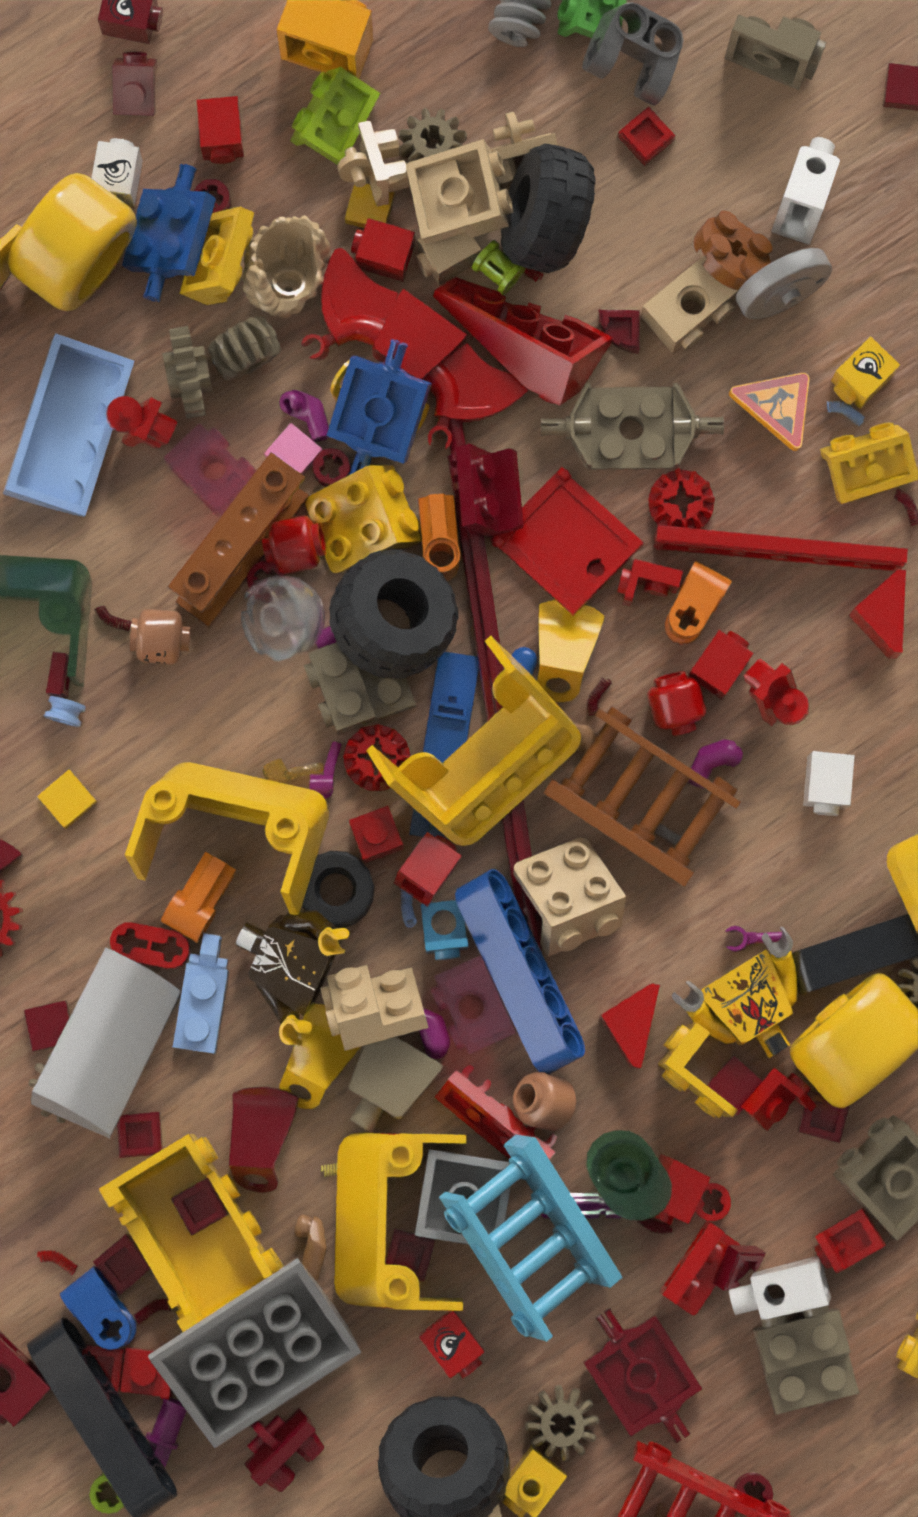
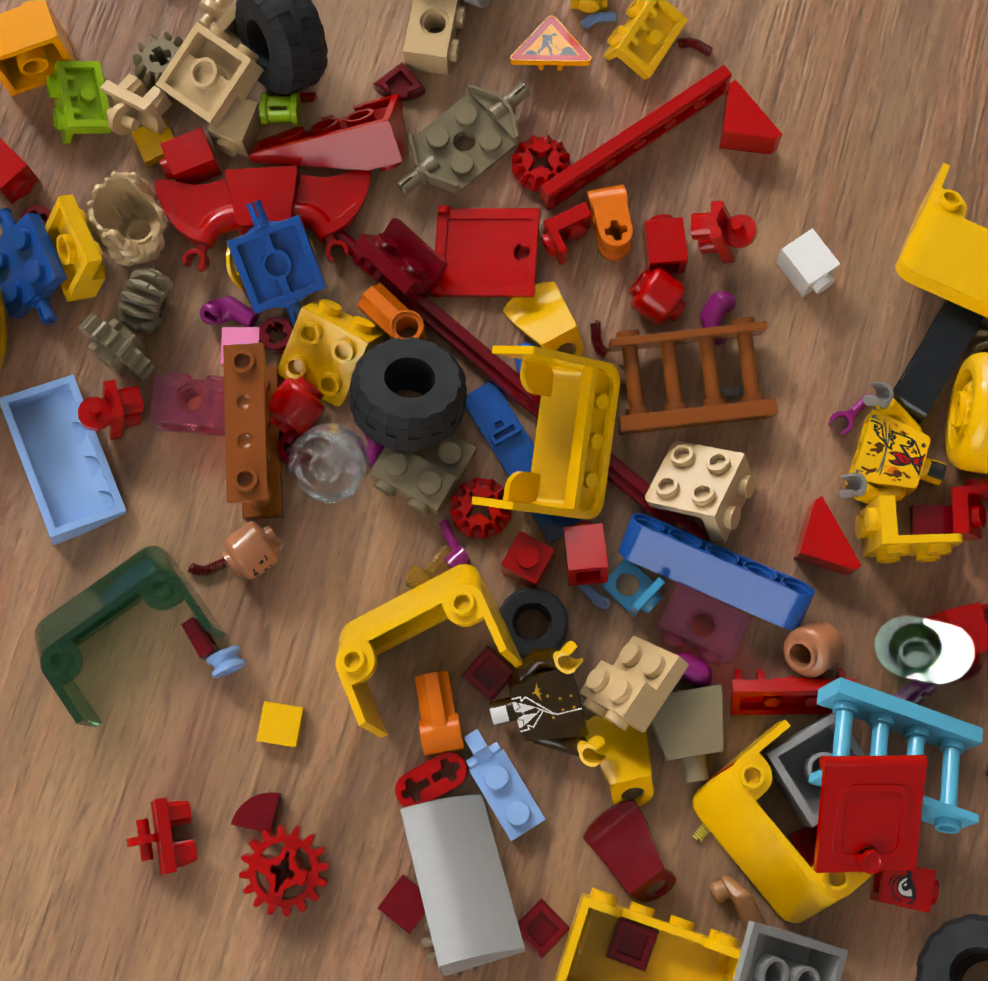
camera: 30 degrees left, 5 degrees down
none -> dark red tile [462,646,514,702]
none -> red container [813,755,928,874]

